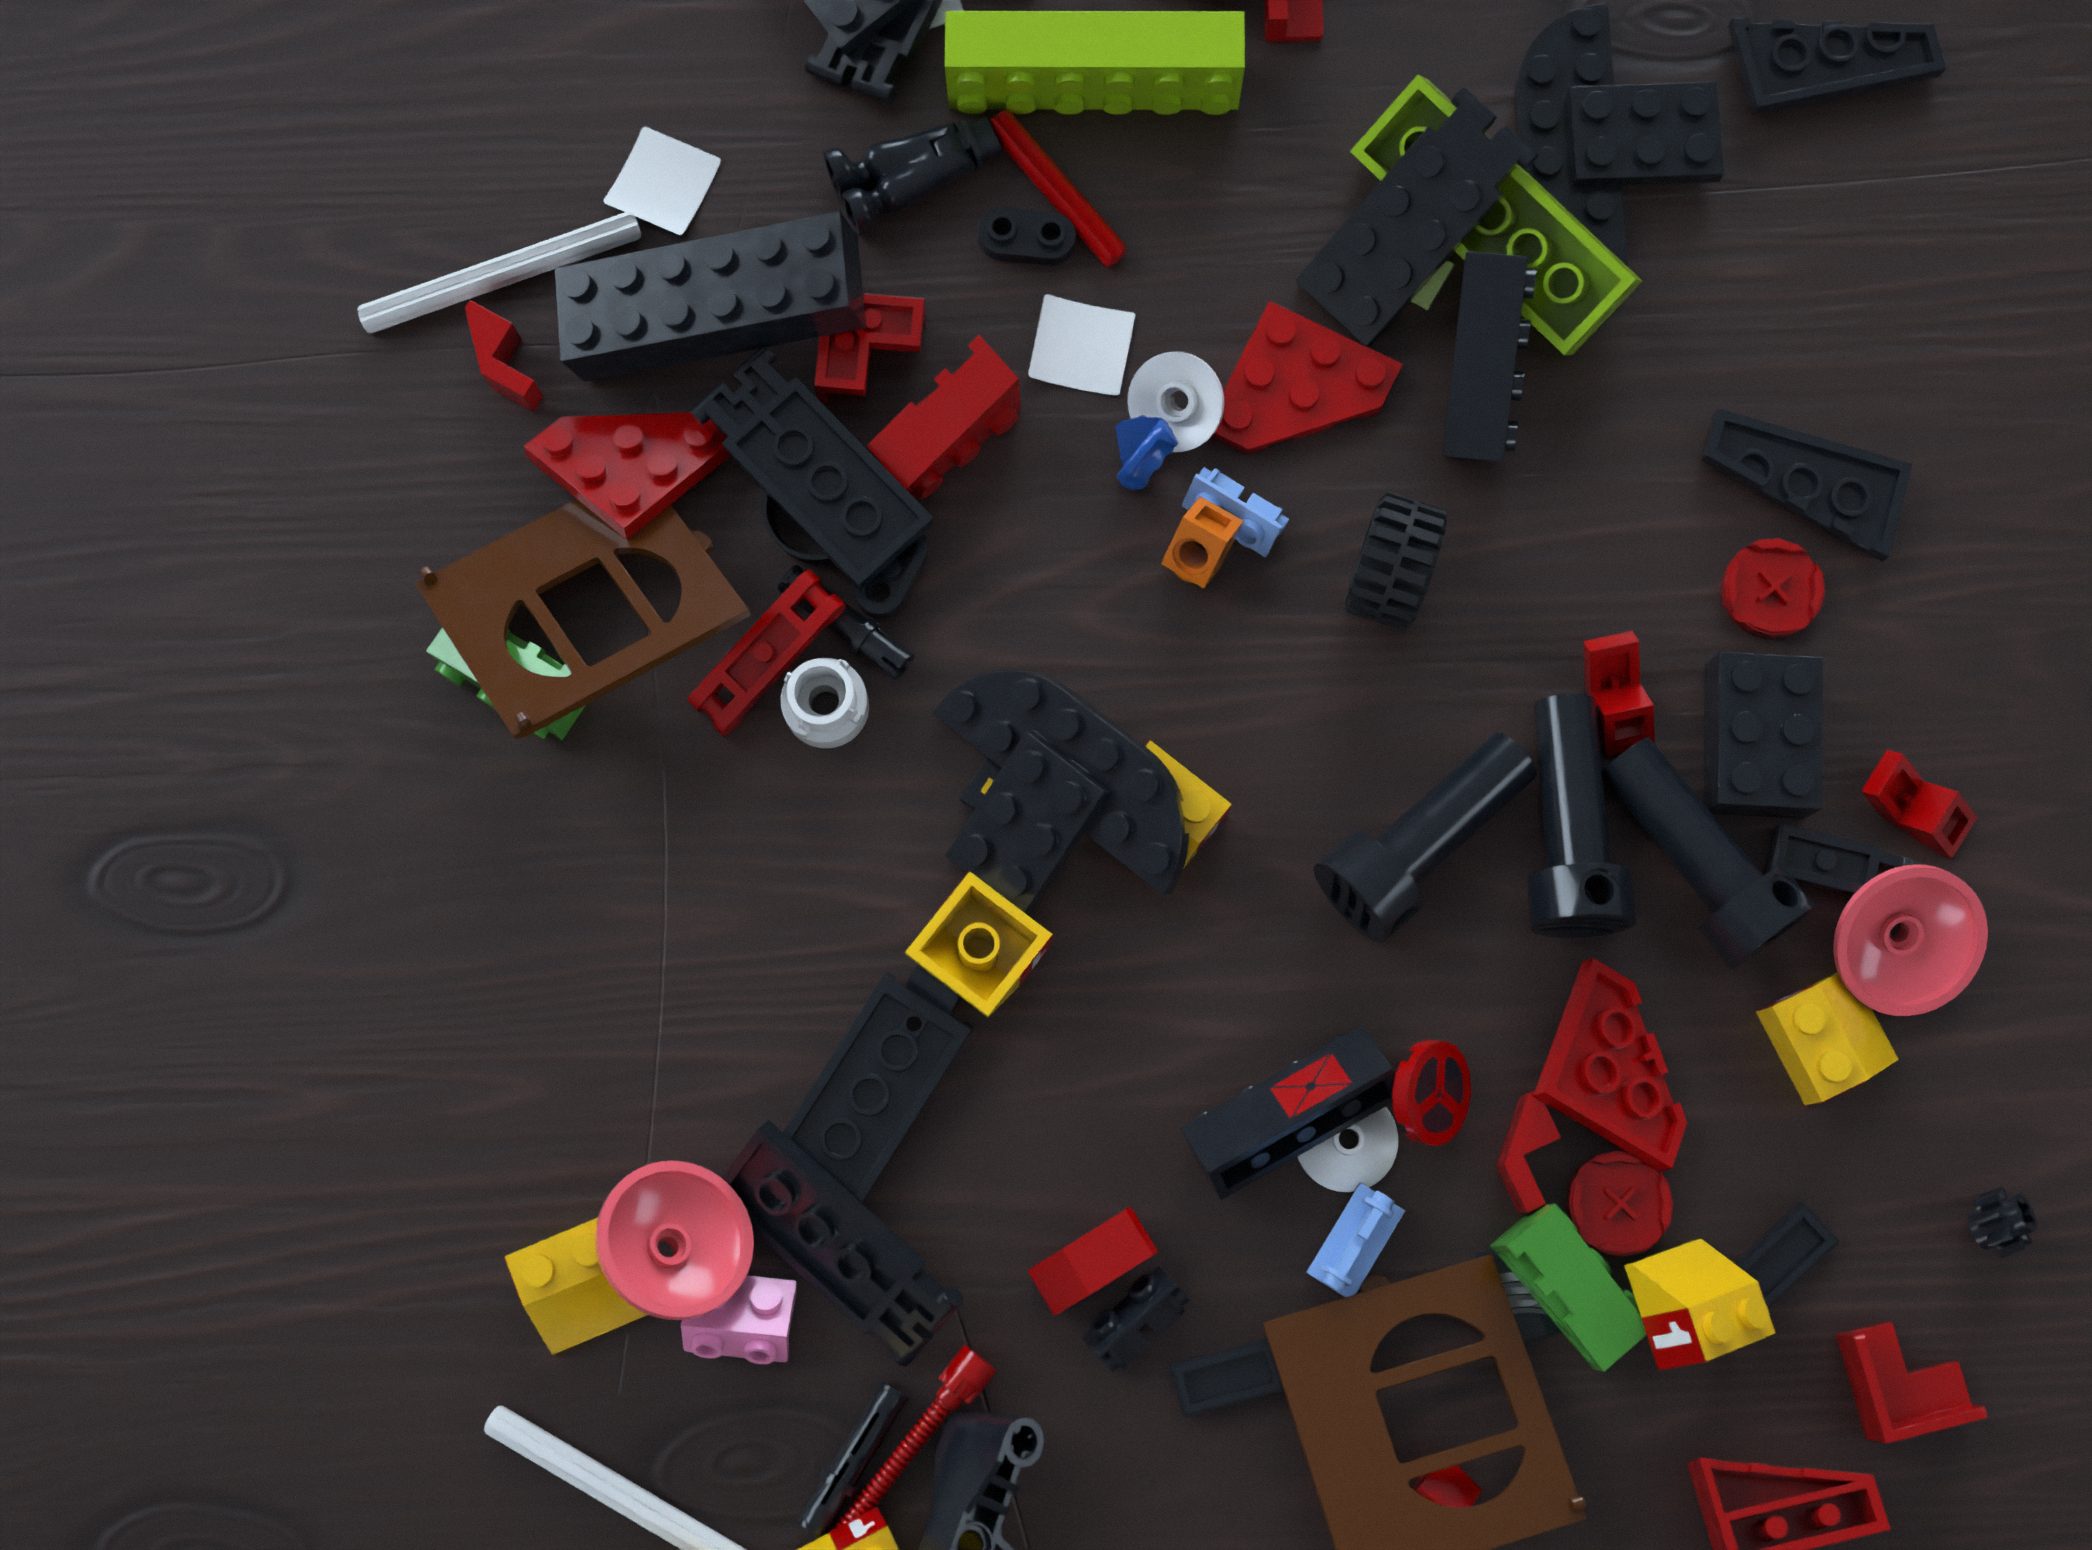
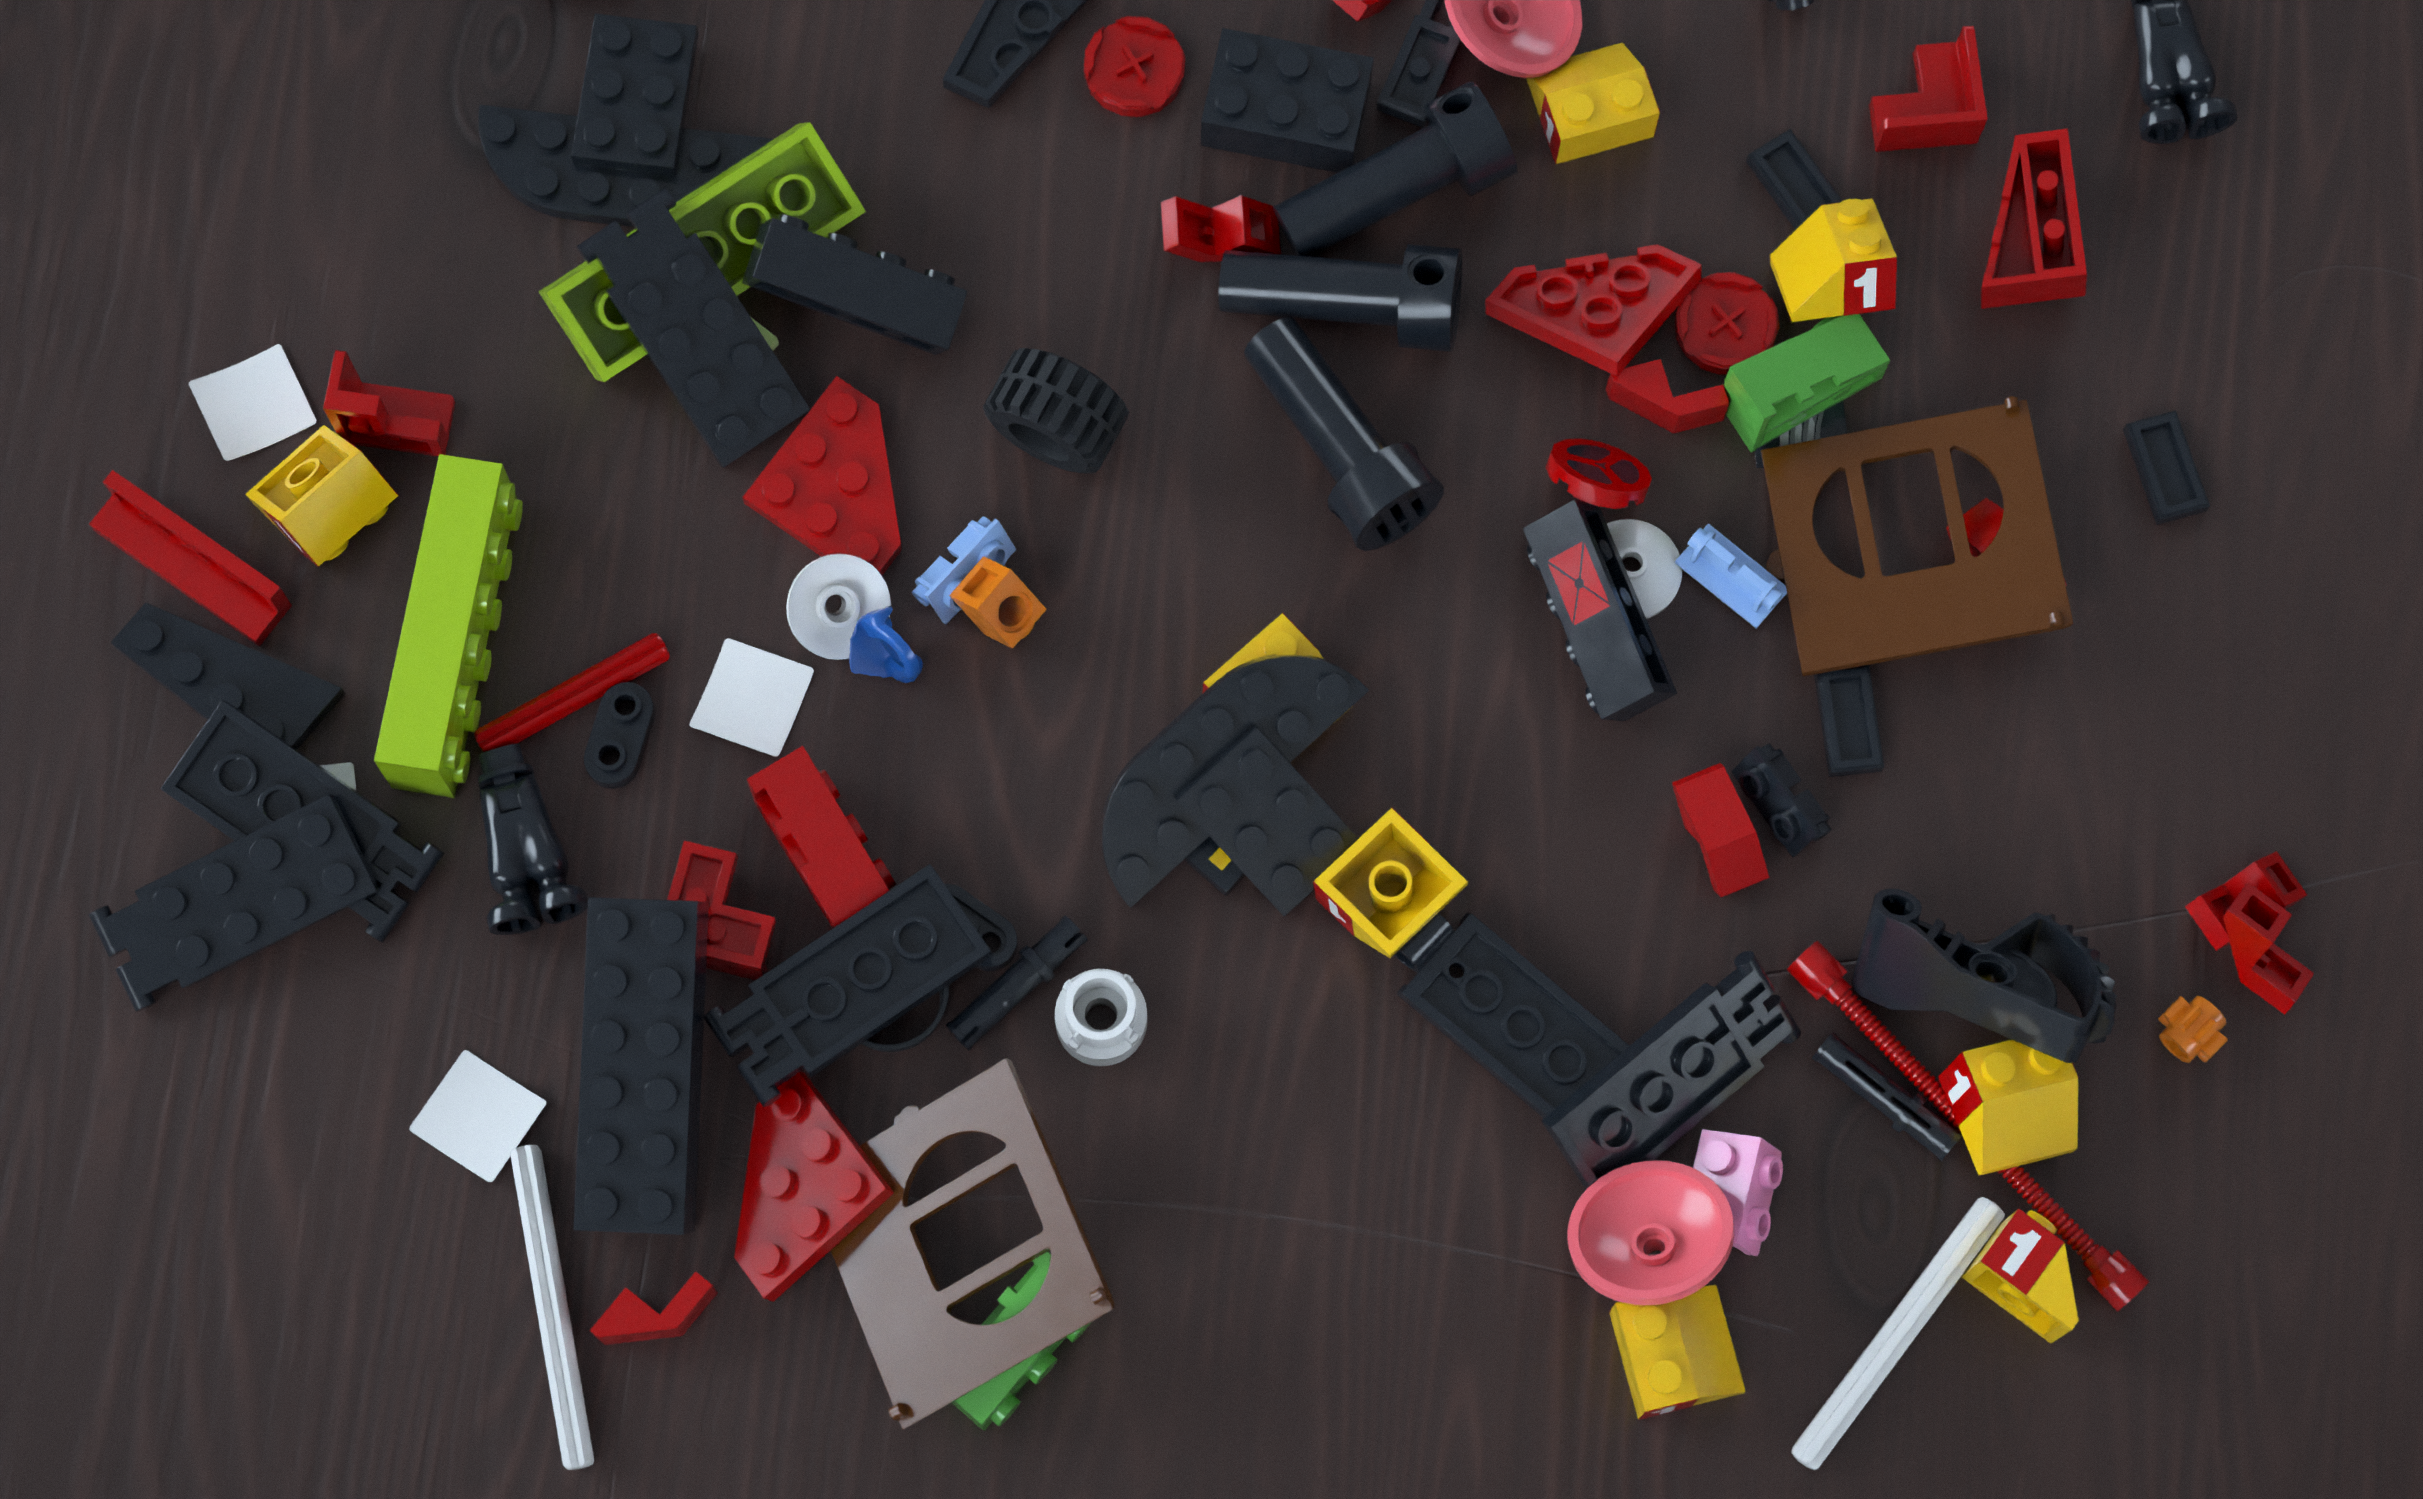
camera: 85 degrees left, 5 degrees down
red plate [687,569,846,736] -> none

